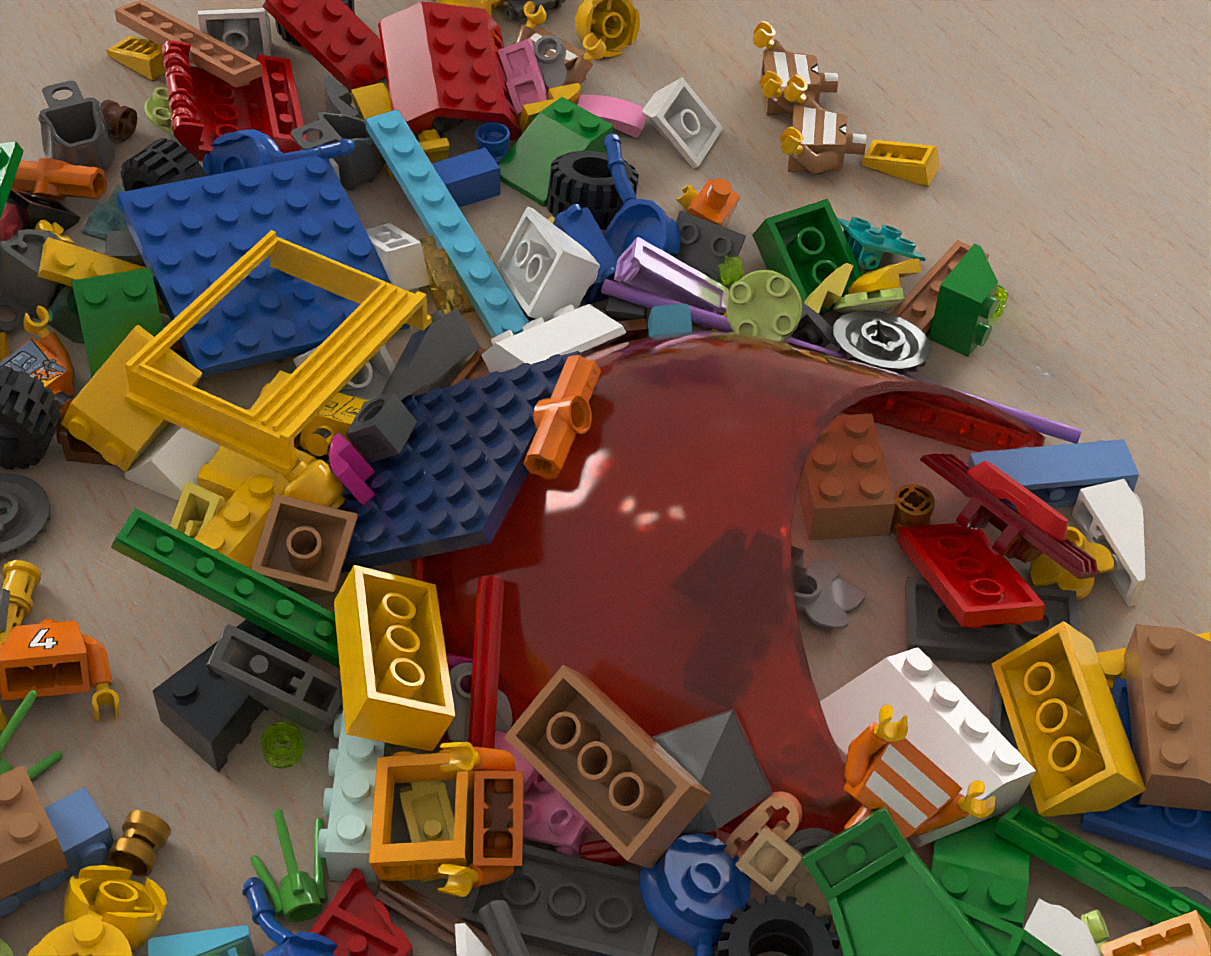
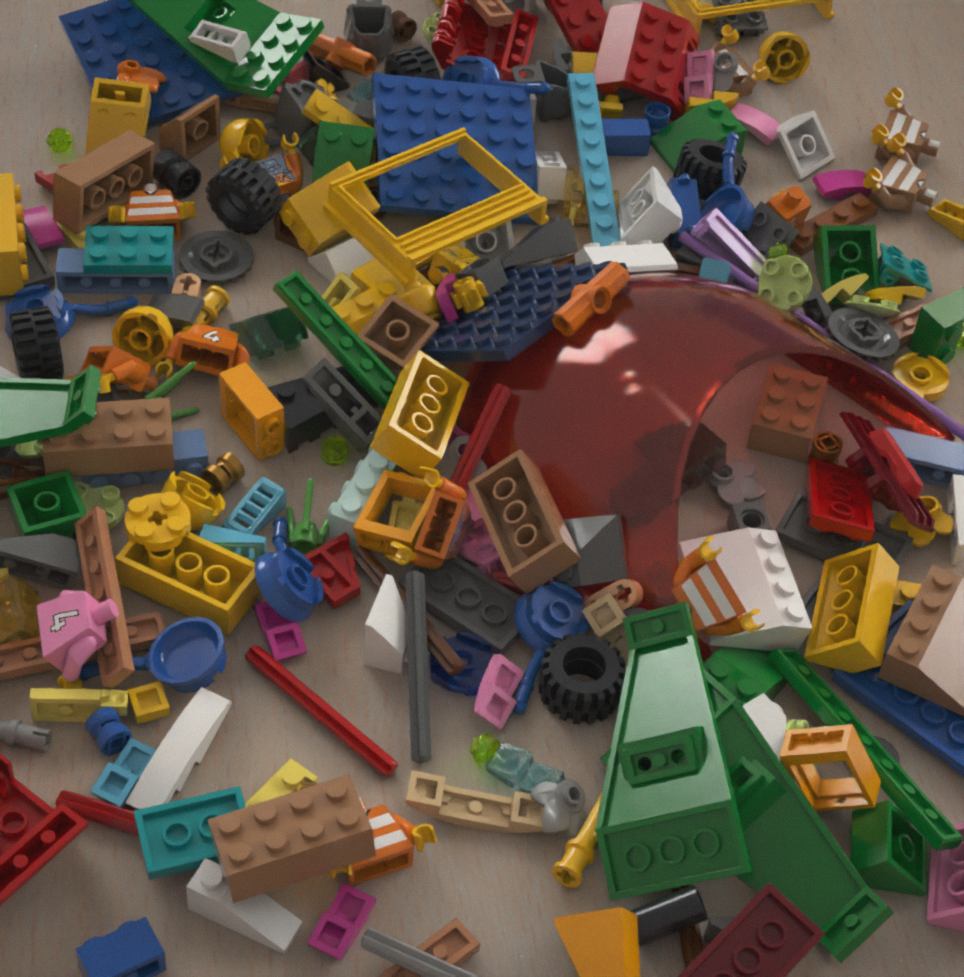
camera: 20 degrees right, 0 degrees up
none -> light orange window [219,362,285,461]
none -> medium azure slope [222,477,286,535]
none -> clear green slope [229,306,309,360]
none -> yellow gear [449,276,488,313]
none -> dark grey brick [727,500,772,531]
none -> dark orange plate [789,192,878,256]
none -> dark pink slope [812,170,872,200]
none -> yellow plate [891,353,950,402]

